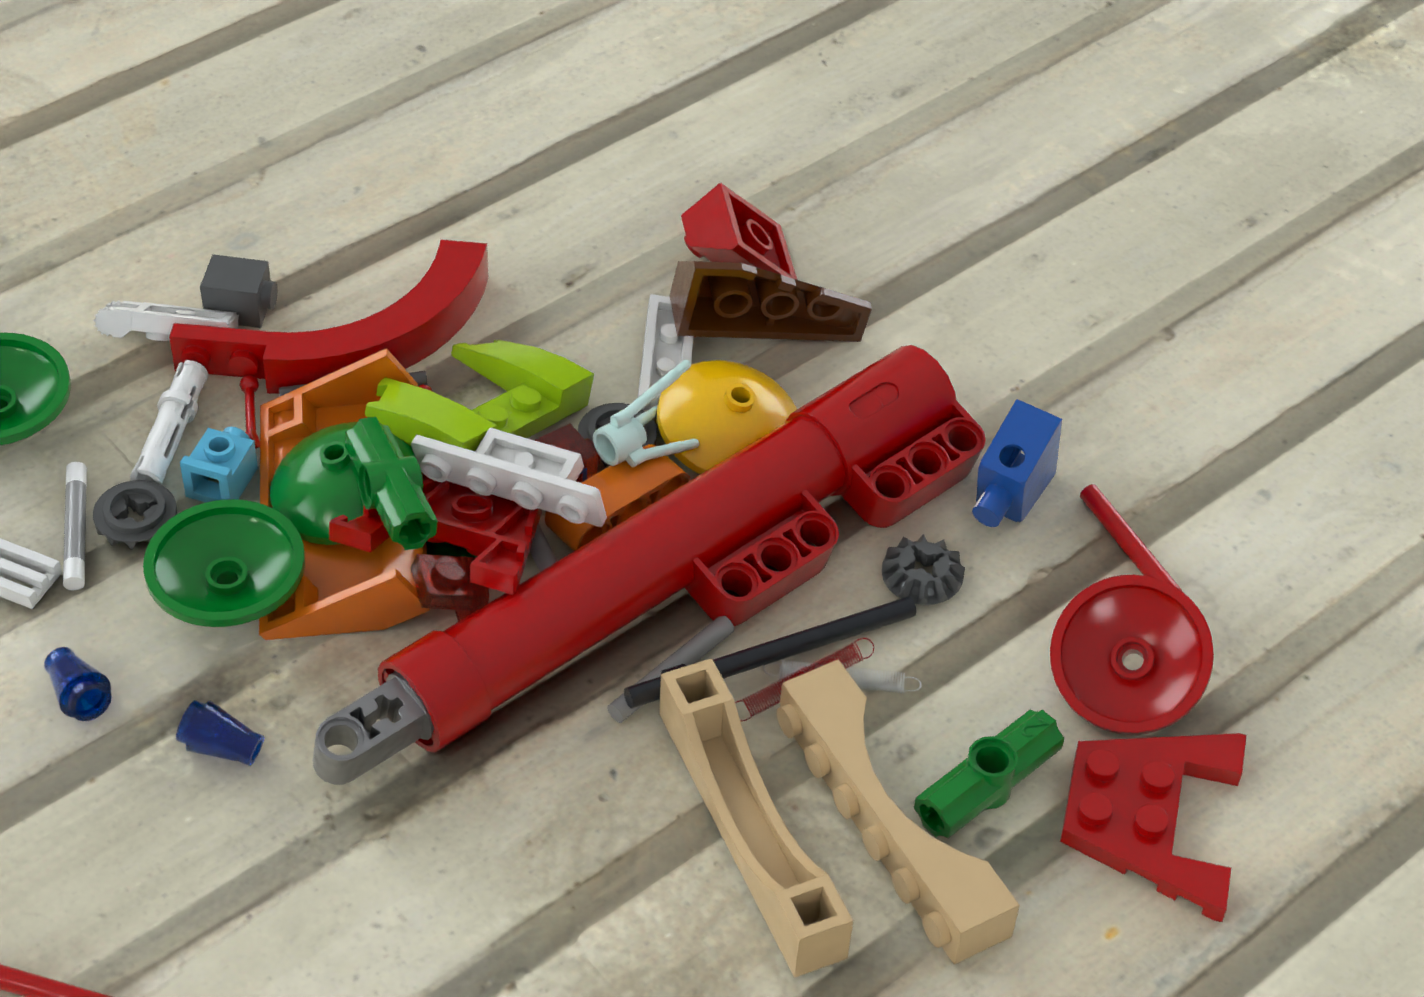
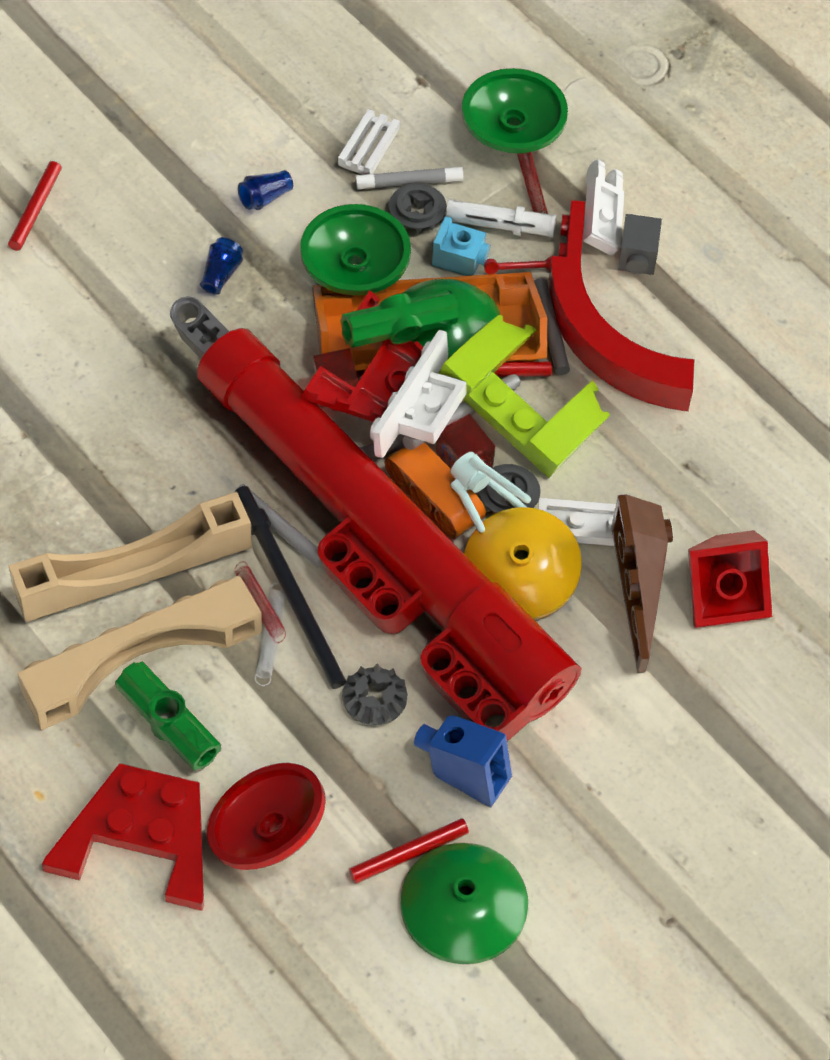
camera: 90 degrees right, 10 degrees up
none -> green dish [400,843,528,964]
none -> red piece [517,152,548,214]

